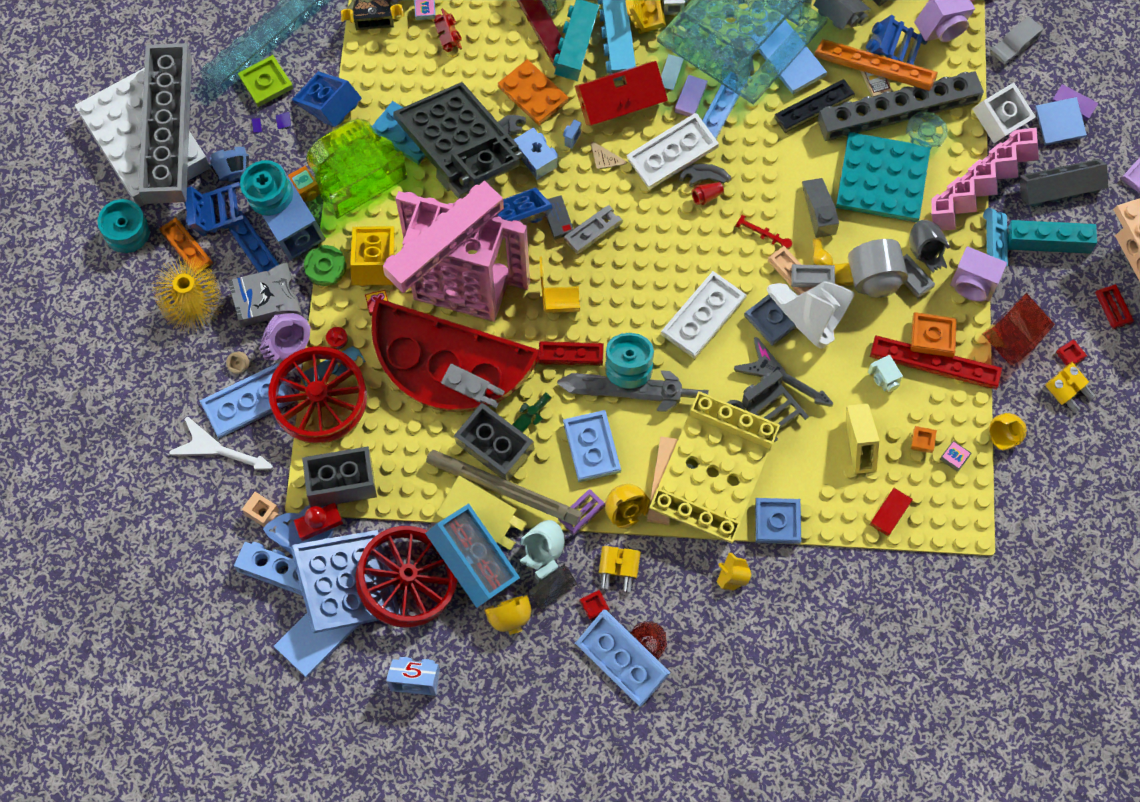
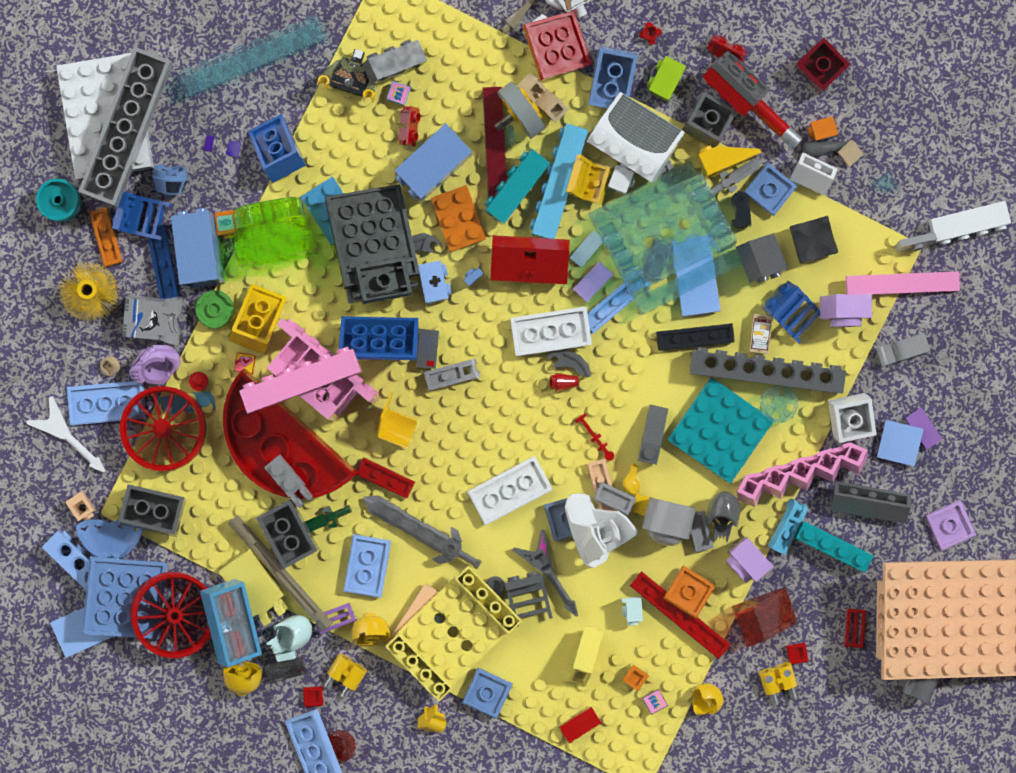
camera: 25 degrees right, 20 degrees up
lime plate [238,55,294,107] -> none
teal wheel [240,160,294,216] -> none
red tile [293,502,343,542] -> none
light blue slope [387,657,440,696] -> none
tan sticker [591,142,627,169] -> none
teal wheel [605,333,654,388] -> none
orange tile [815,39,938,91] -> none
none -> medium blue brick [395,123,473,202]

